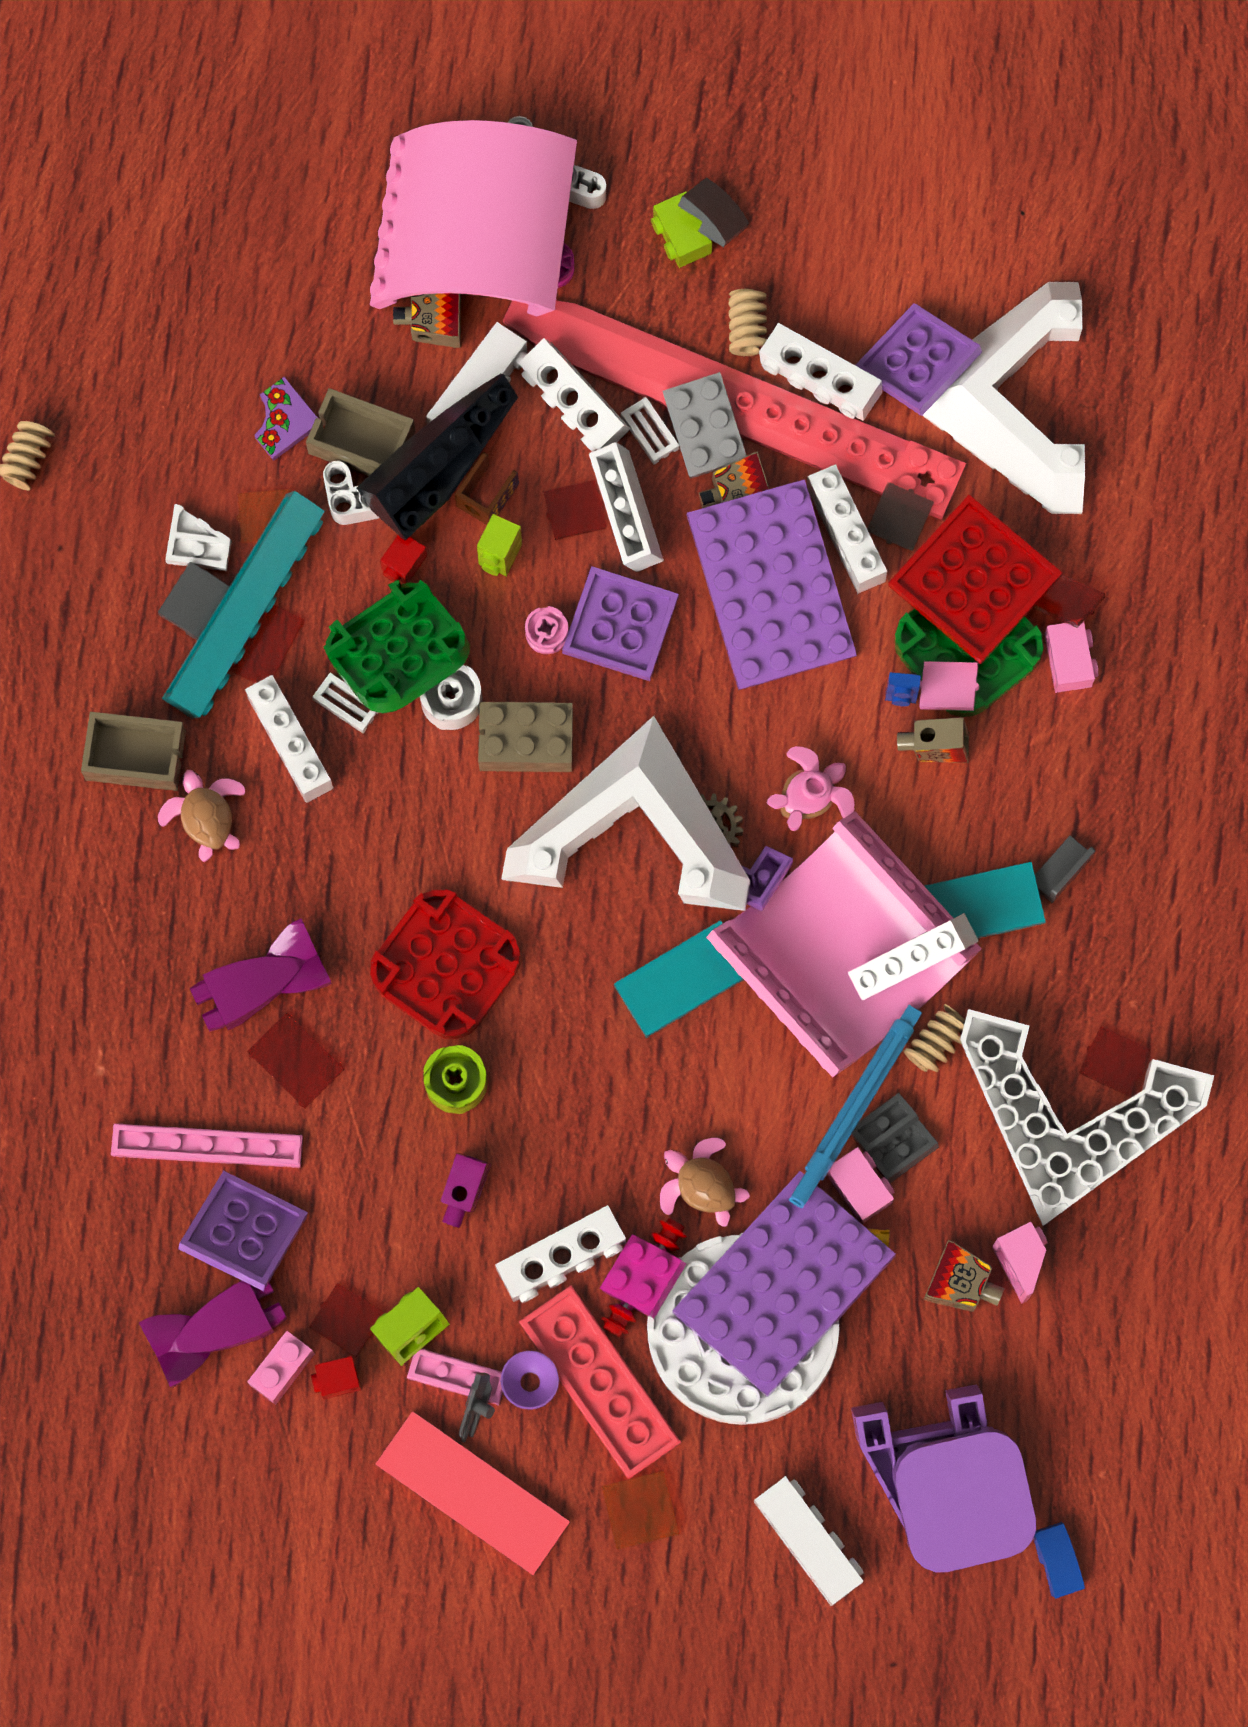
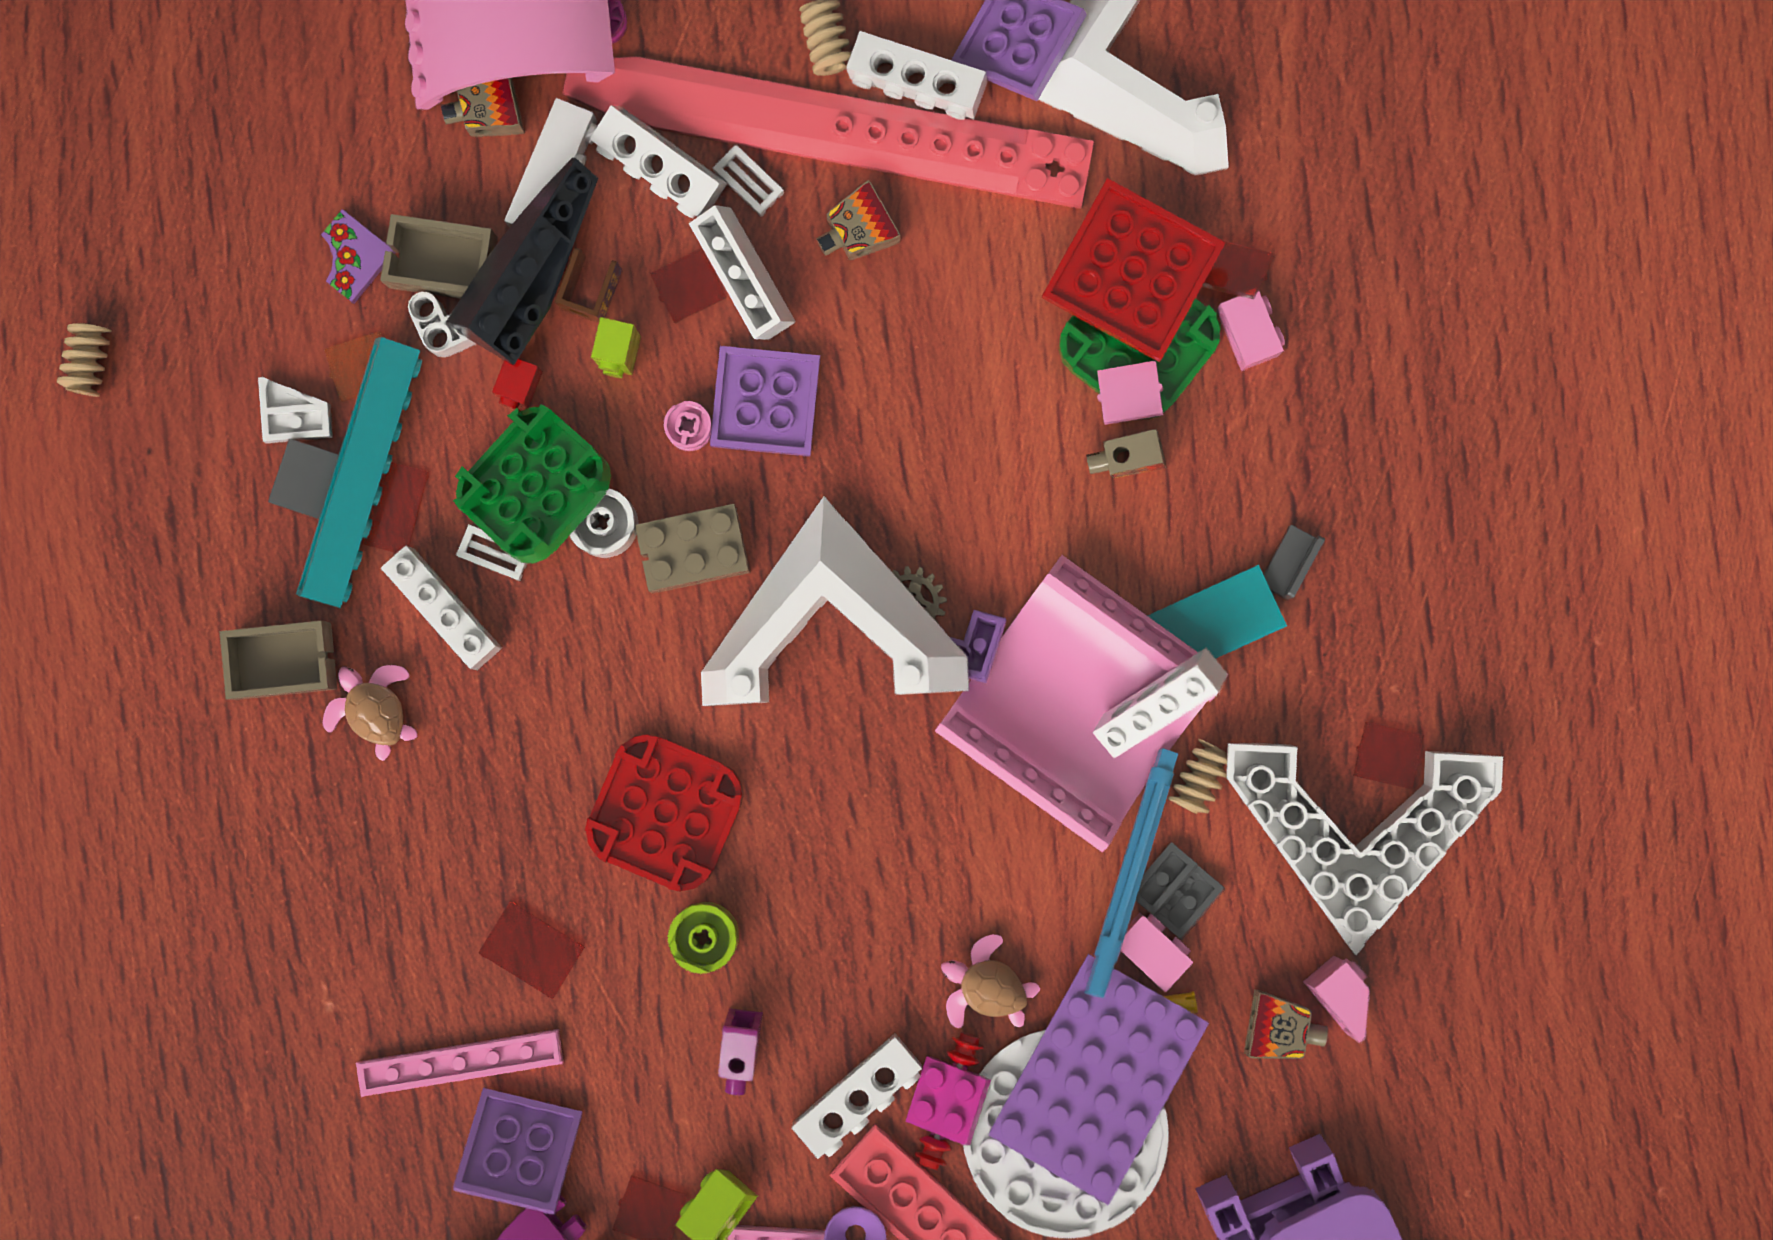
camera: 10 degrees left, 10 degrees up
magenta hips [190,919,332,1032] -> none
teal tile [614,920,744,1038] -> none
light grey plate [662,372,747,479] -> none
medium lavender plate [686,479,857,691] -> none
bright pink animal [767,746,855,831] -> none
white brick [807,464,887,594] -> none
clear smoke piece [867,482,934,551] -> none
blue plate [885,672,921,706] -> none

